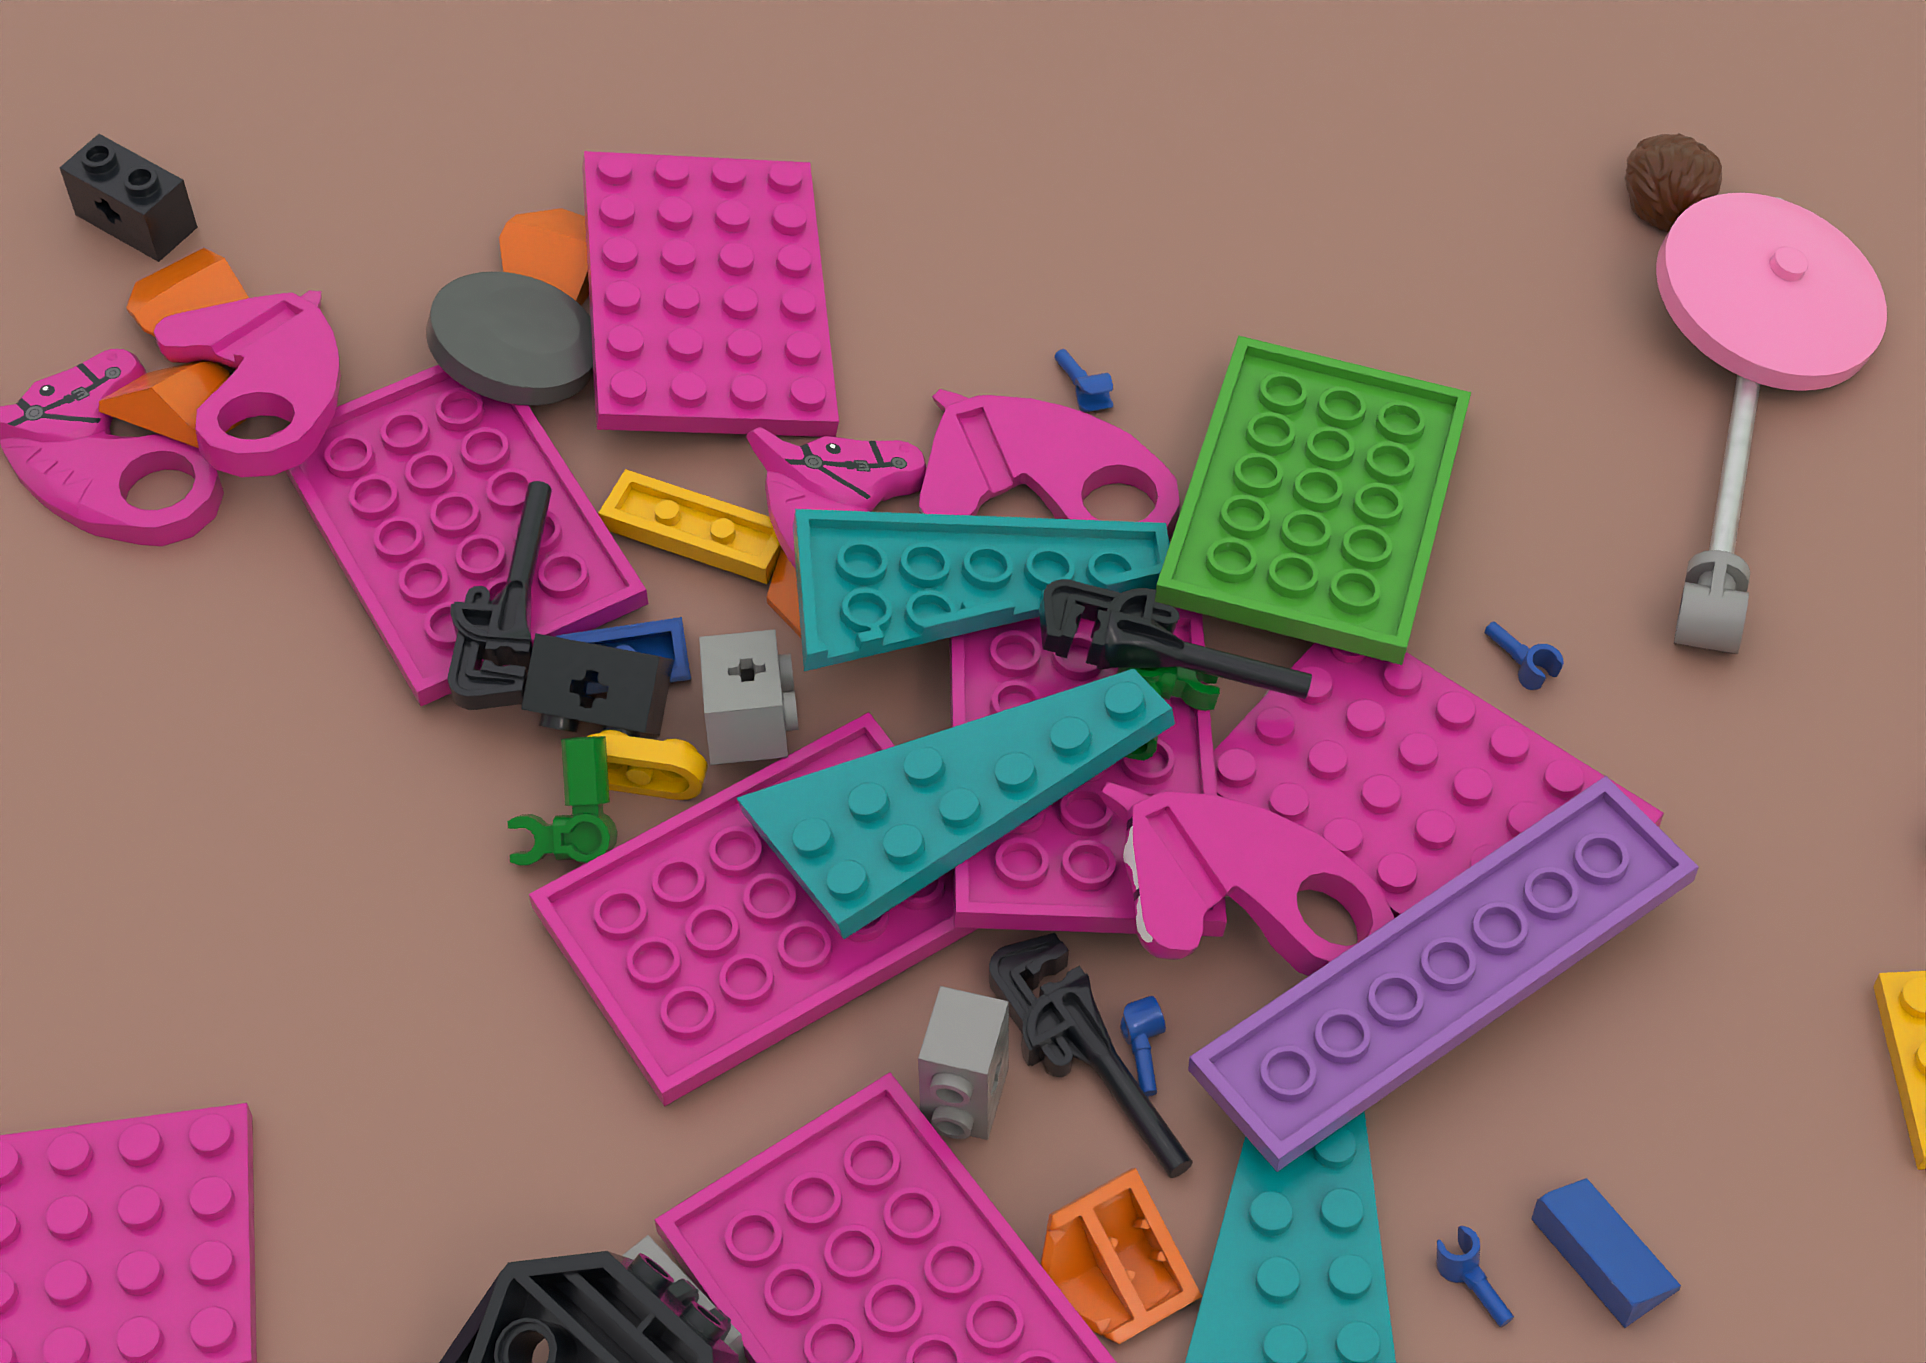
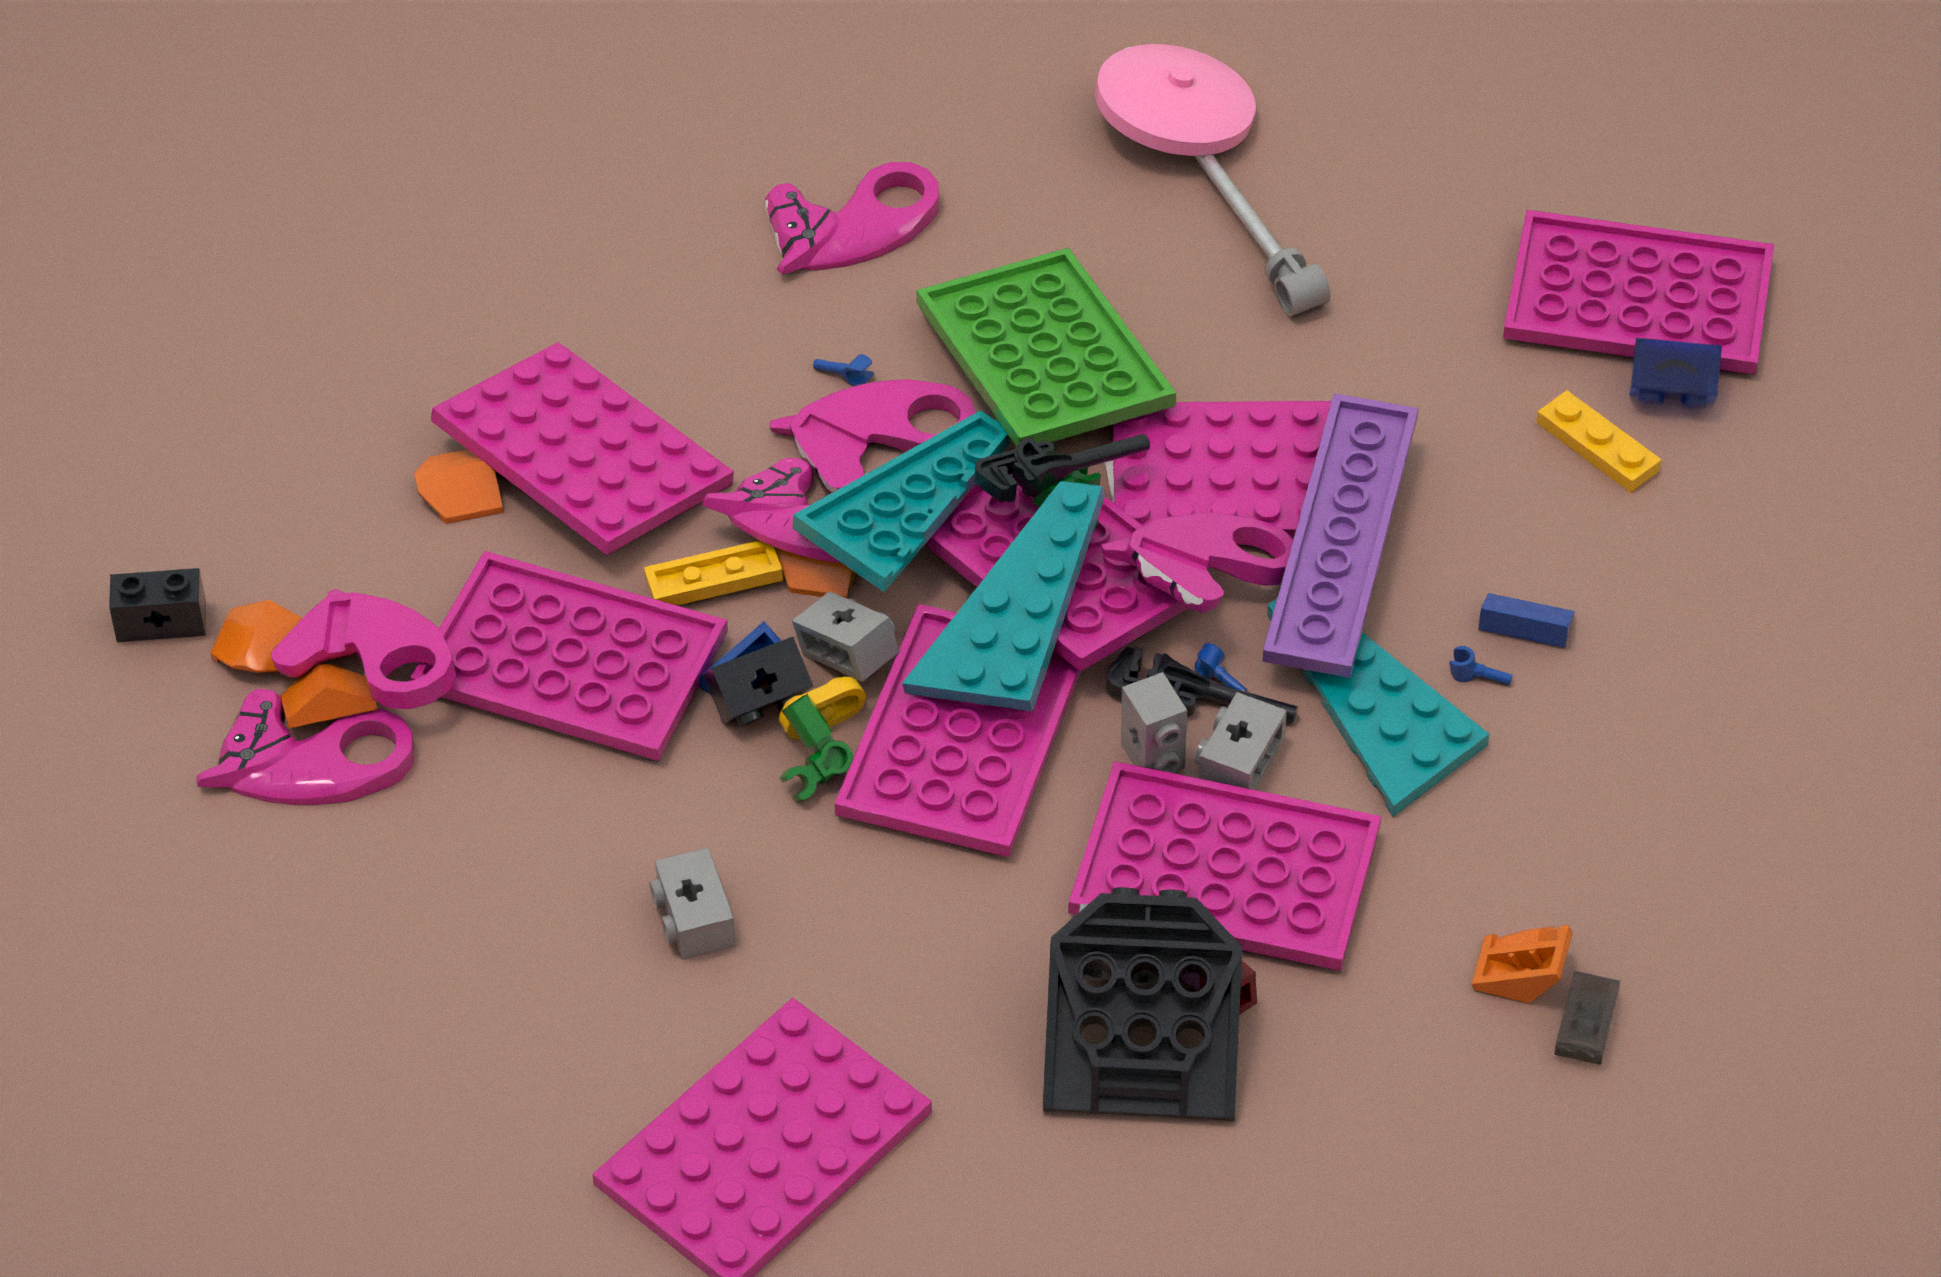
camera: 40 degrees left, 5 degrees down
dark grey piece [426,272,593,405] -> none
black piece [447,481,552,710] -> none
orange slope [1040,1168,1202,1344] -> none
blue hand [1485,621,1564,690] -> none
reddish brown hair [1625,133,1722,233] -> none
none -> light grey brick [649,847,736,960]
none -> dark pink animal [765,162,939,275]
none -> light grey brick [1194,692,1287,790]

